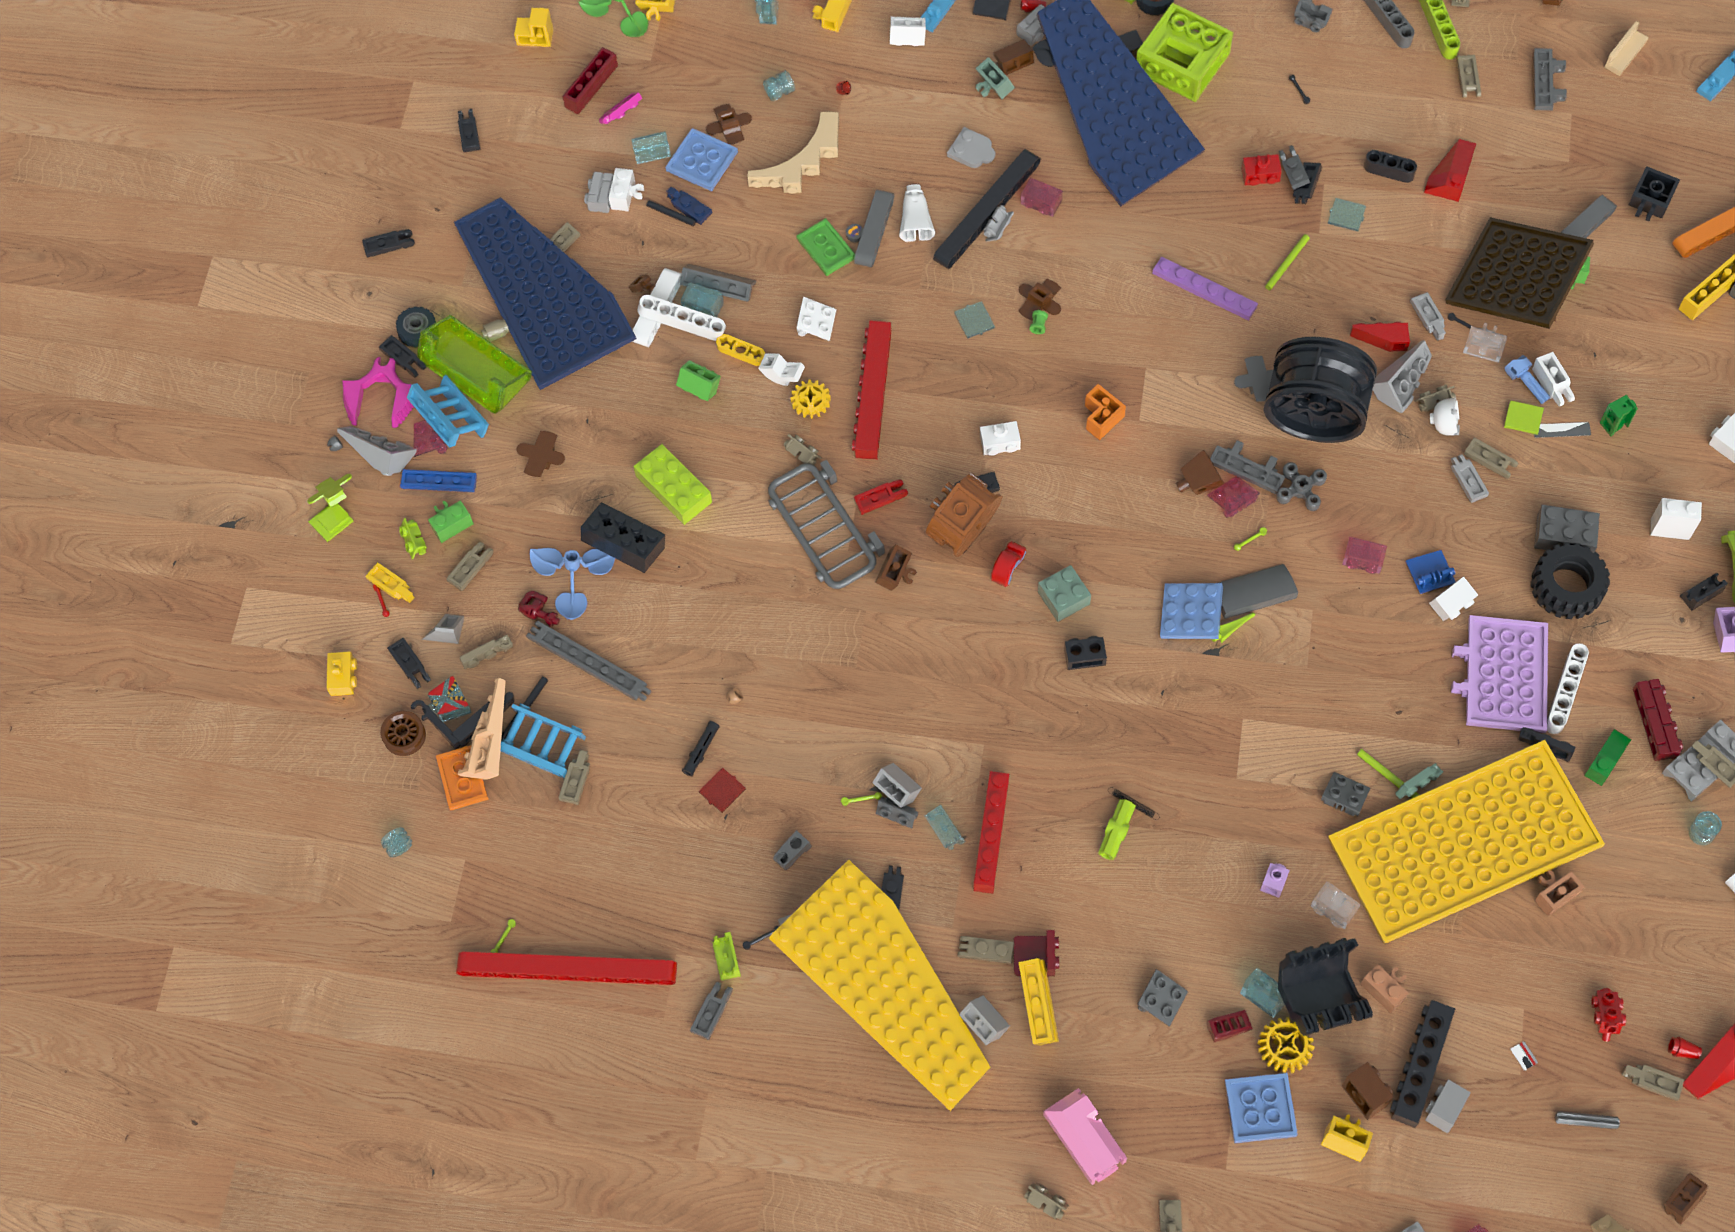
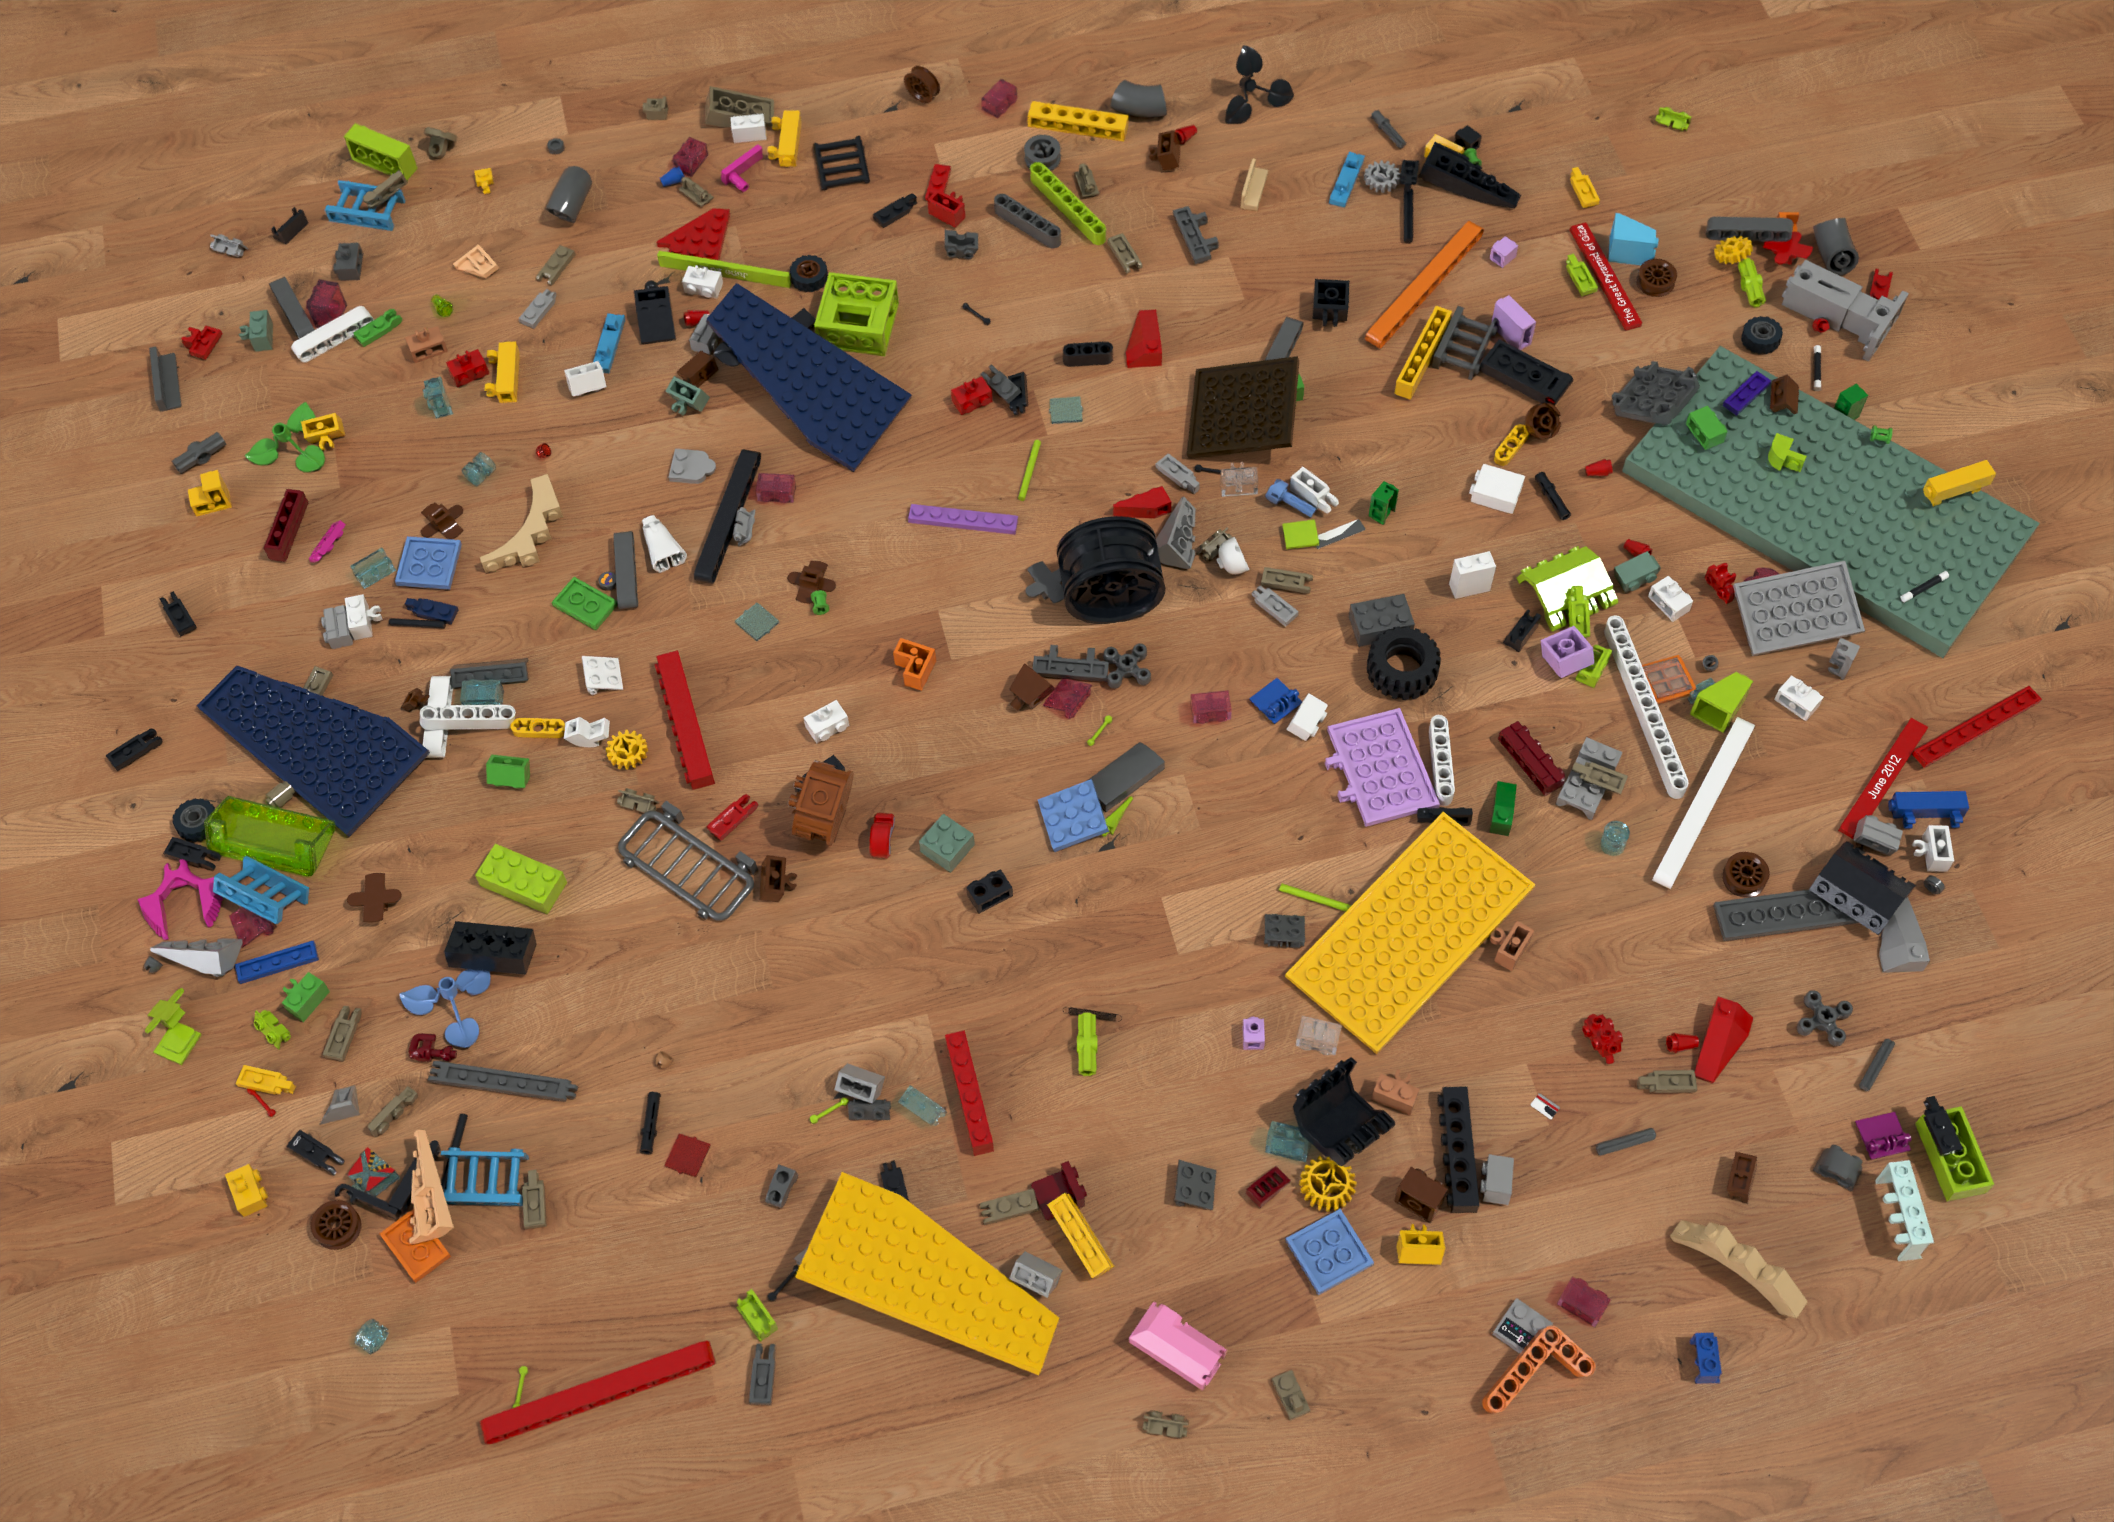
camera: 25 degrees left, 5 degrees down
sand green hinge [1395,763,1443,799] -> none

